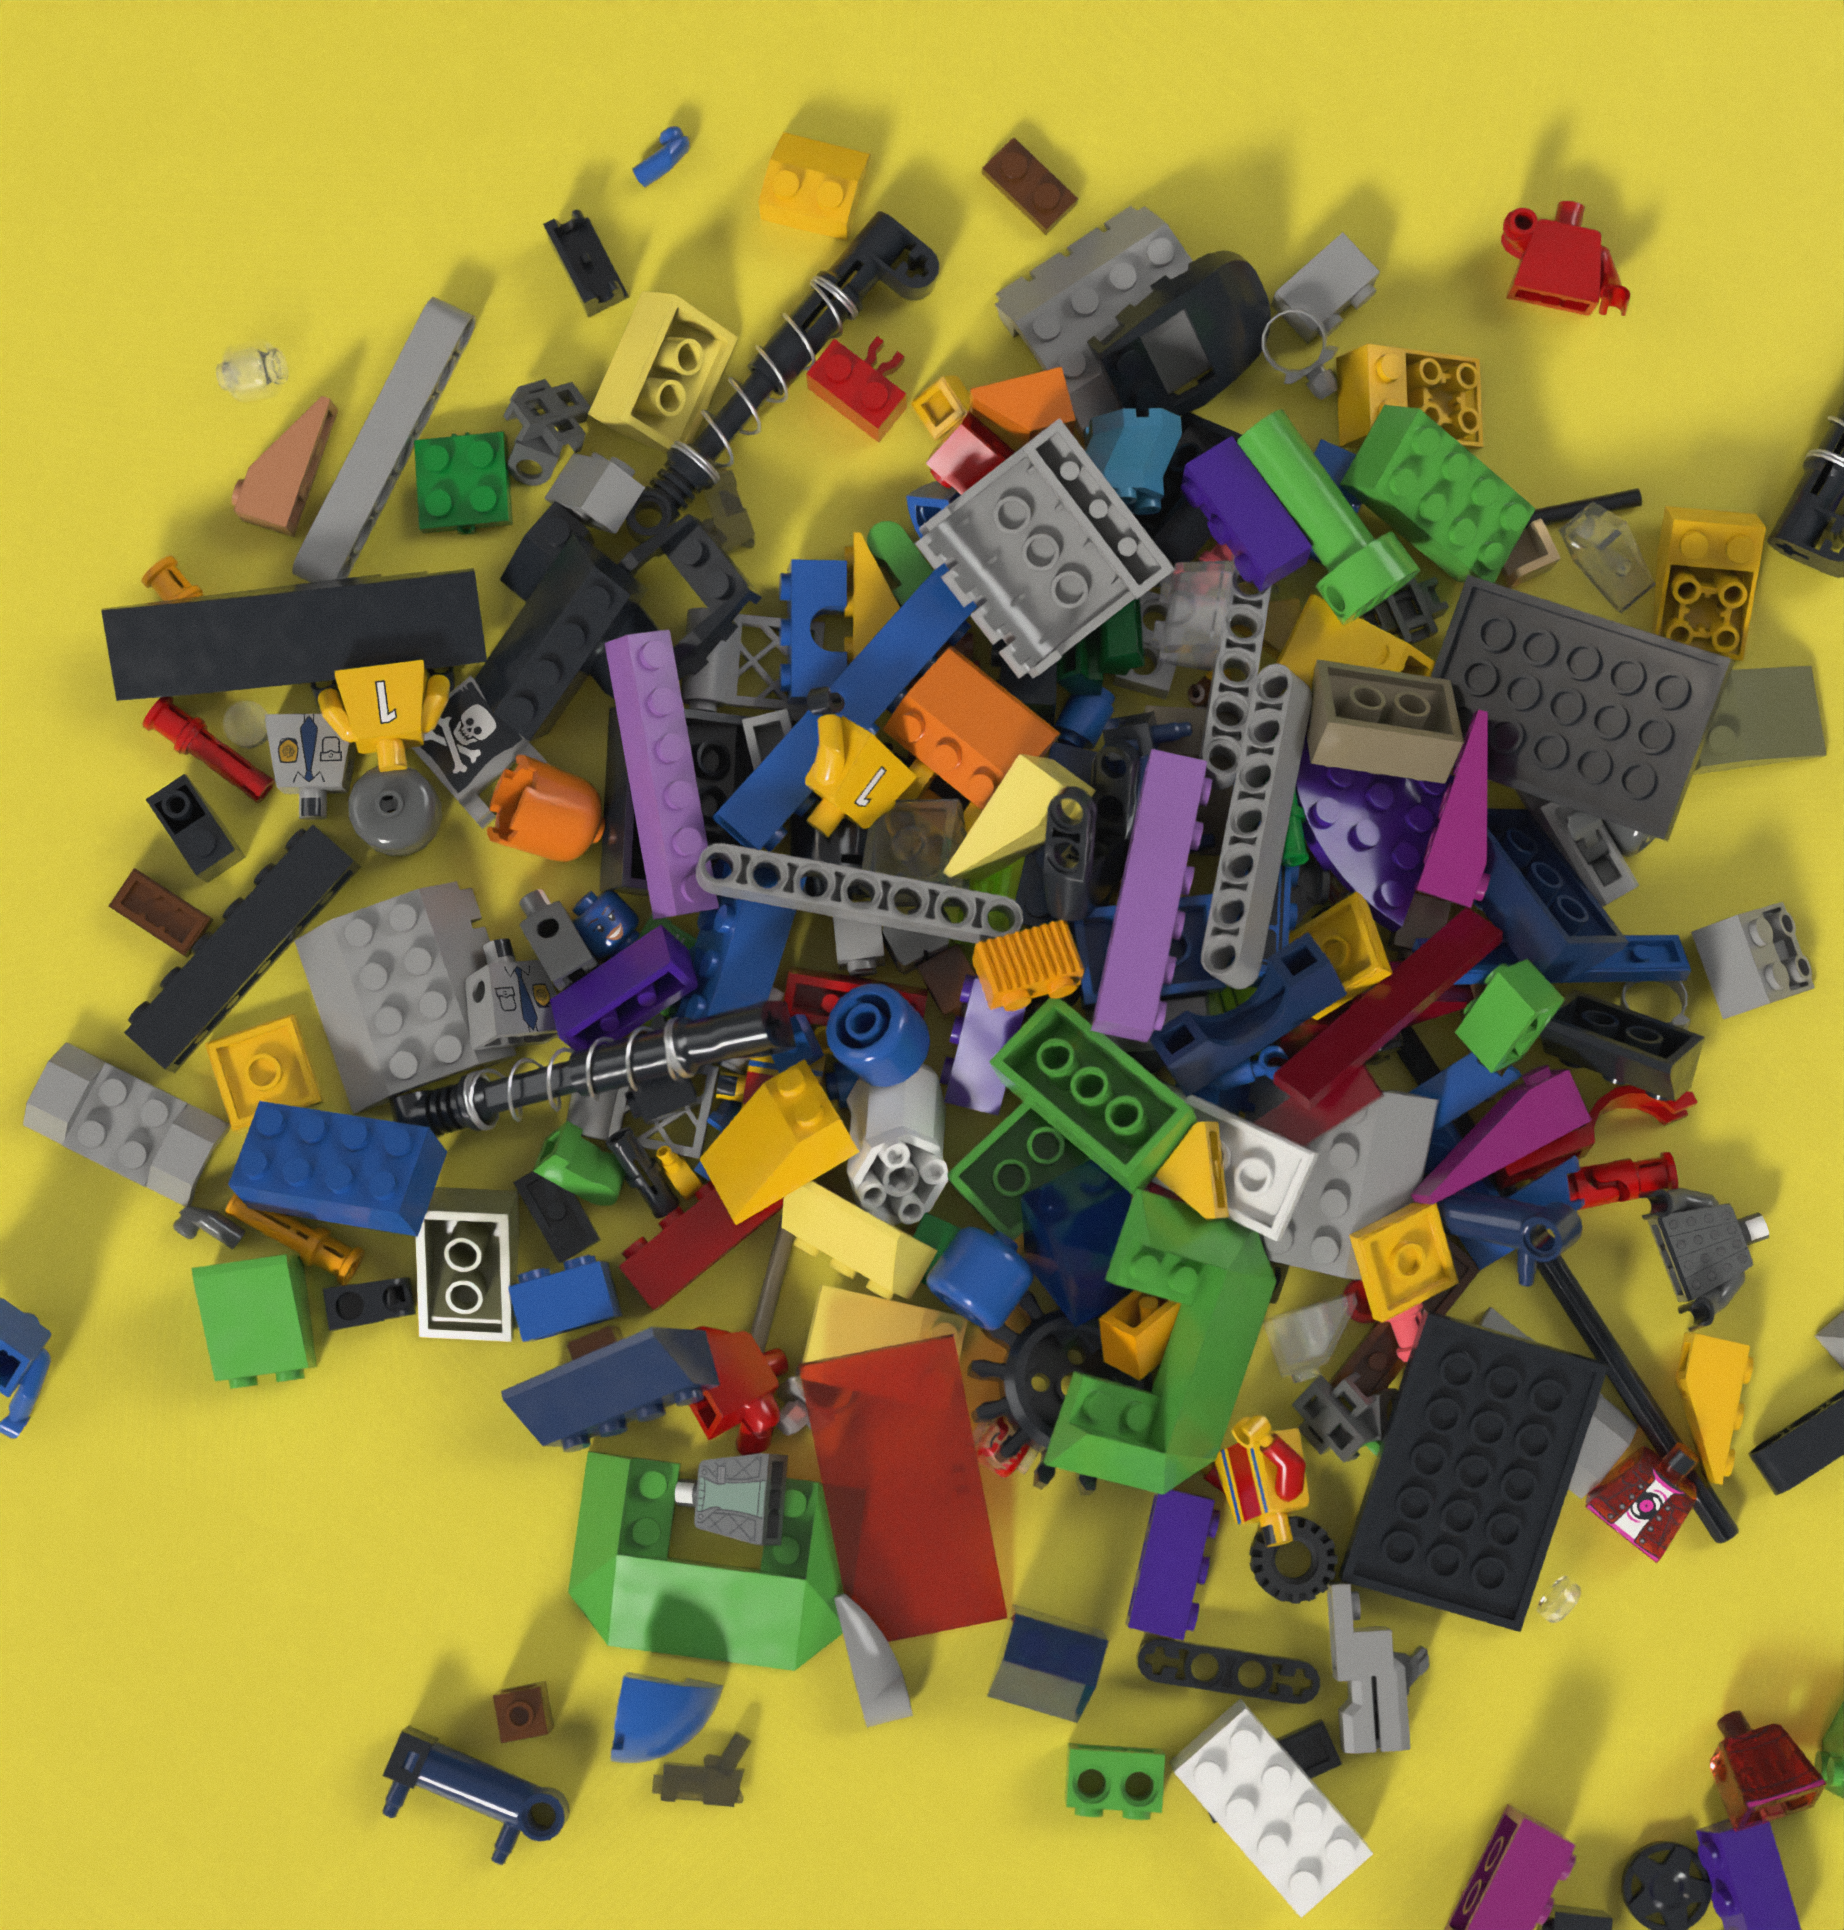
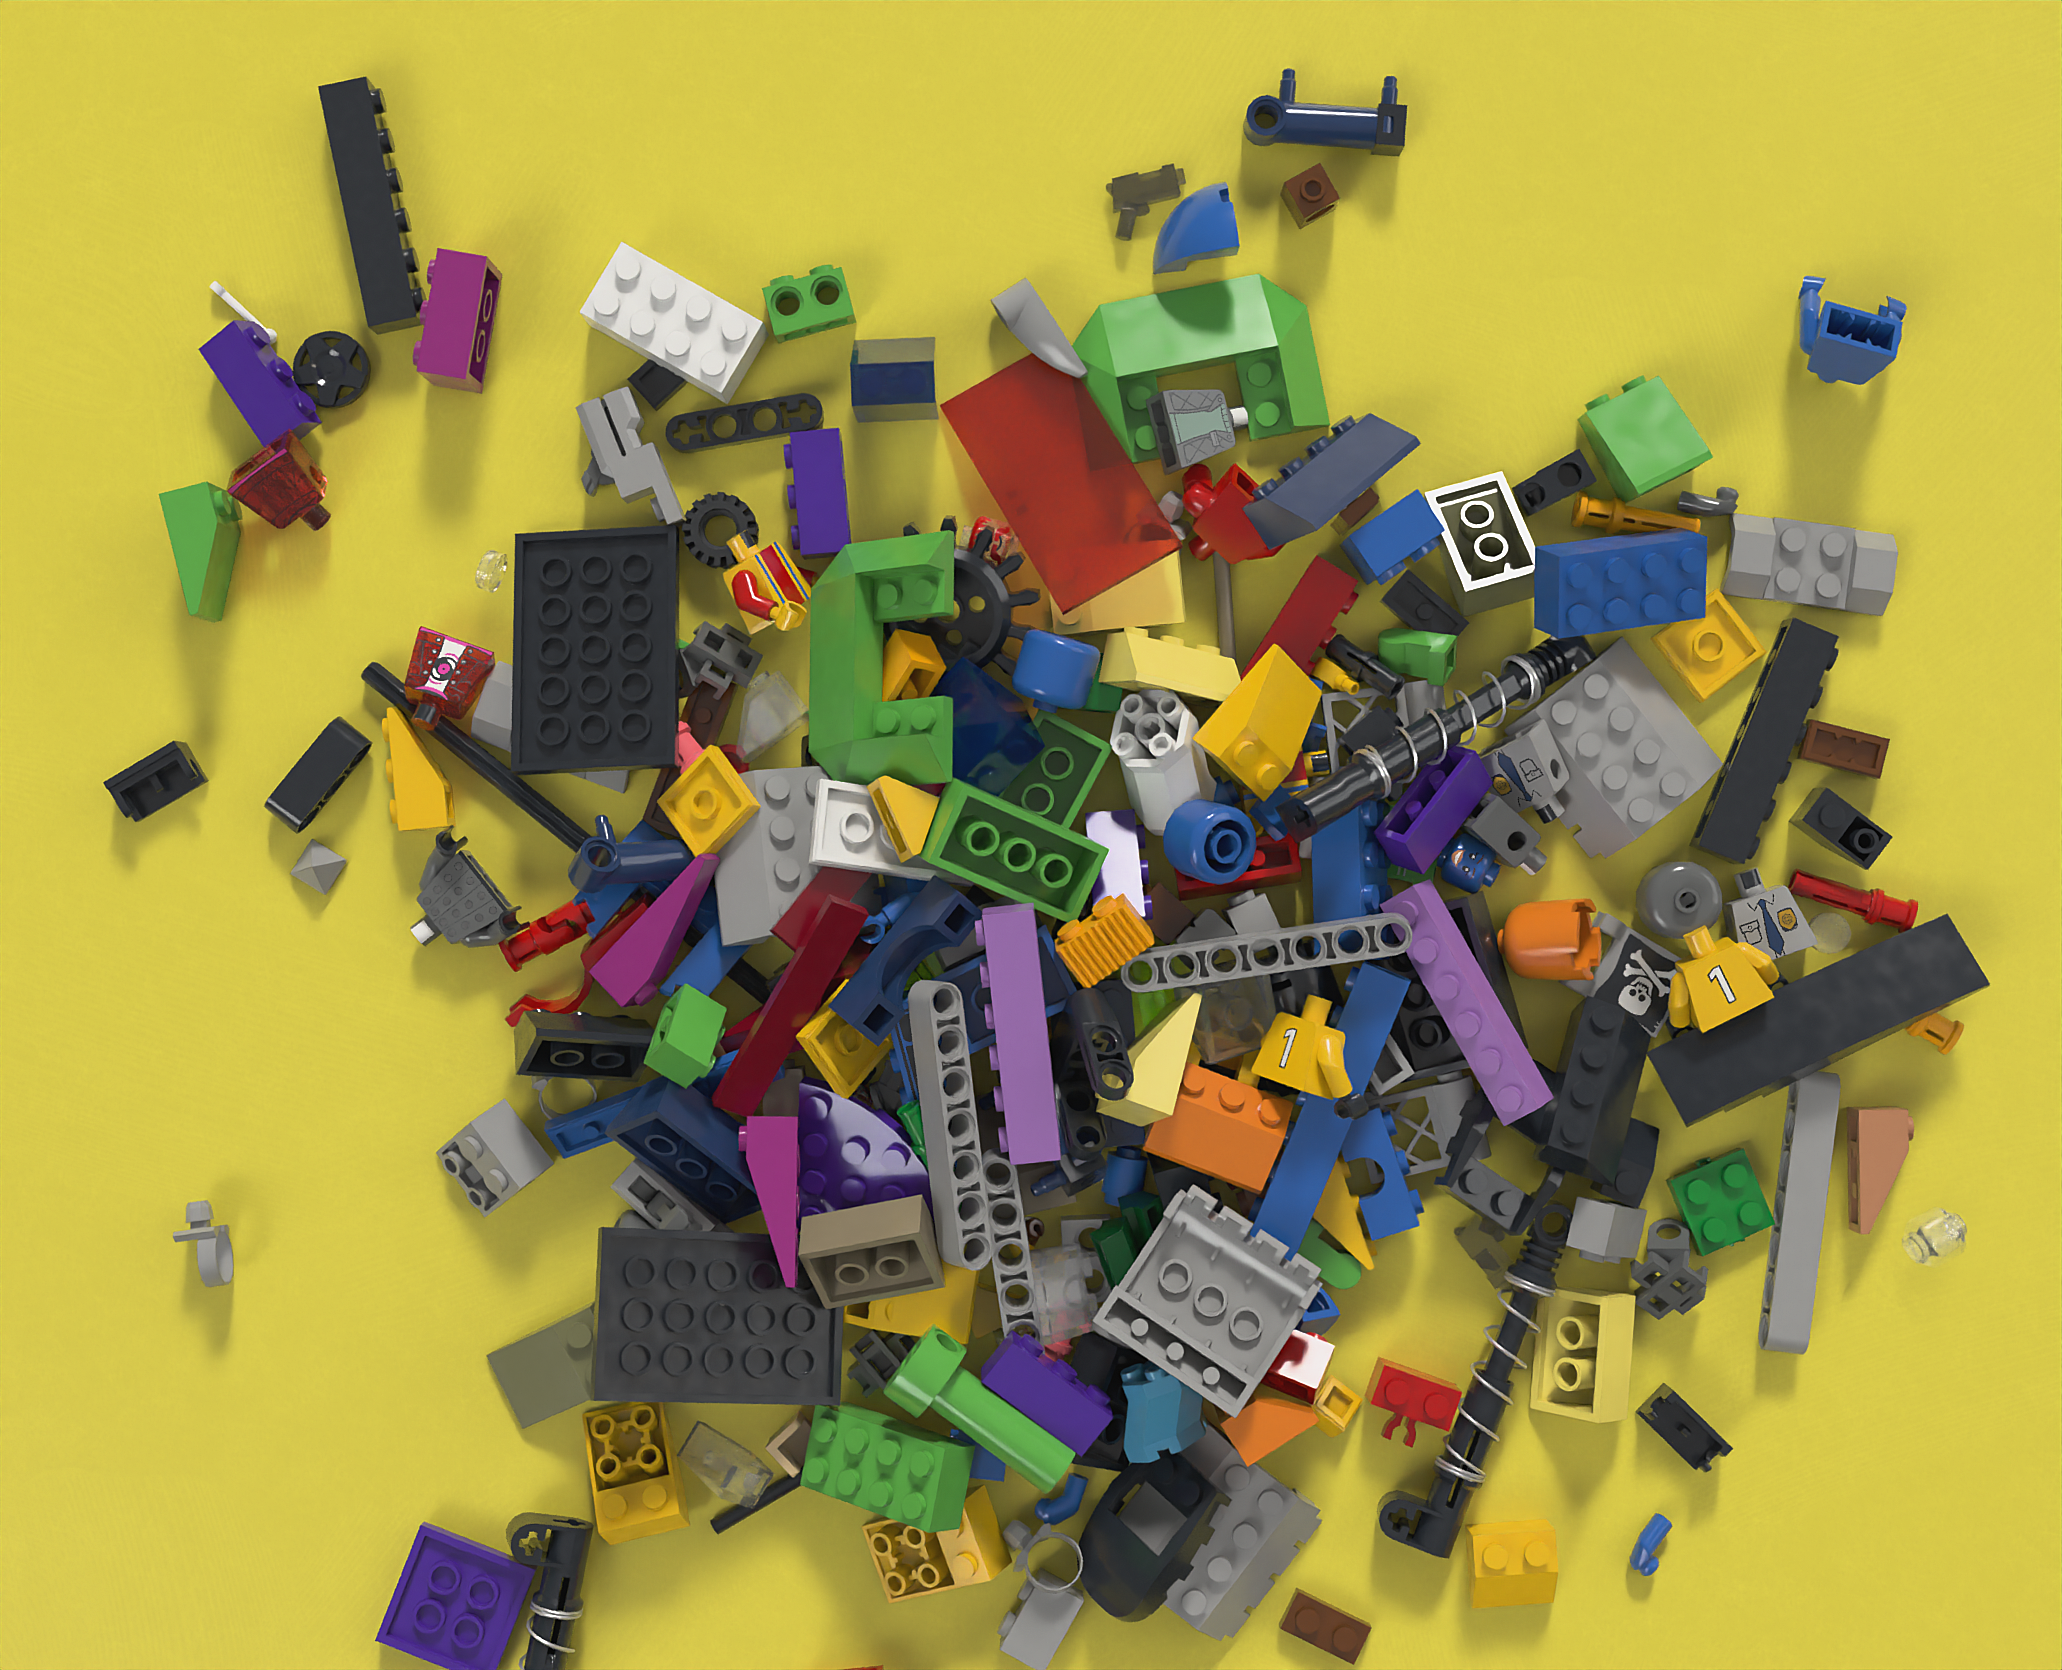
camera: 160 degrees right, 5 degrees up
none -> blue arm [1034,1472,1089,1526]

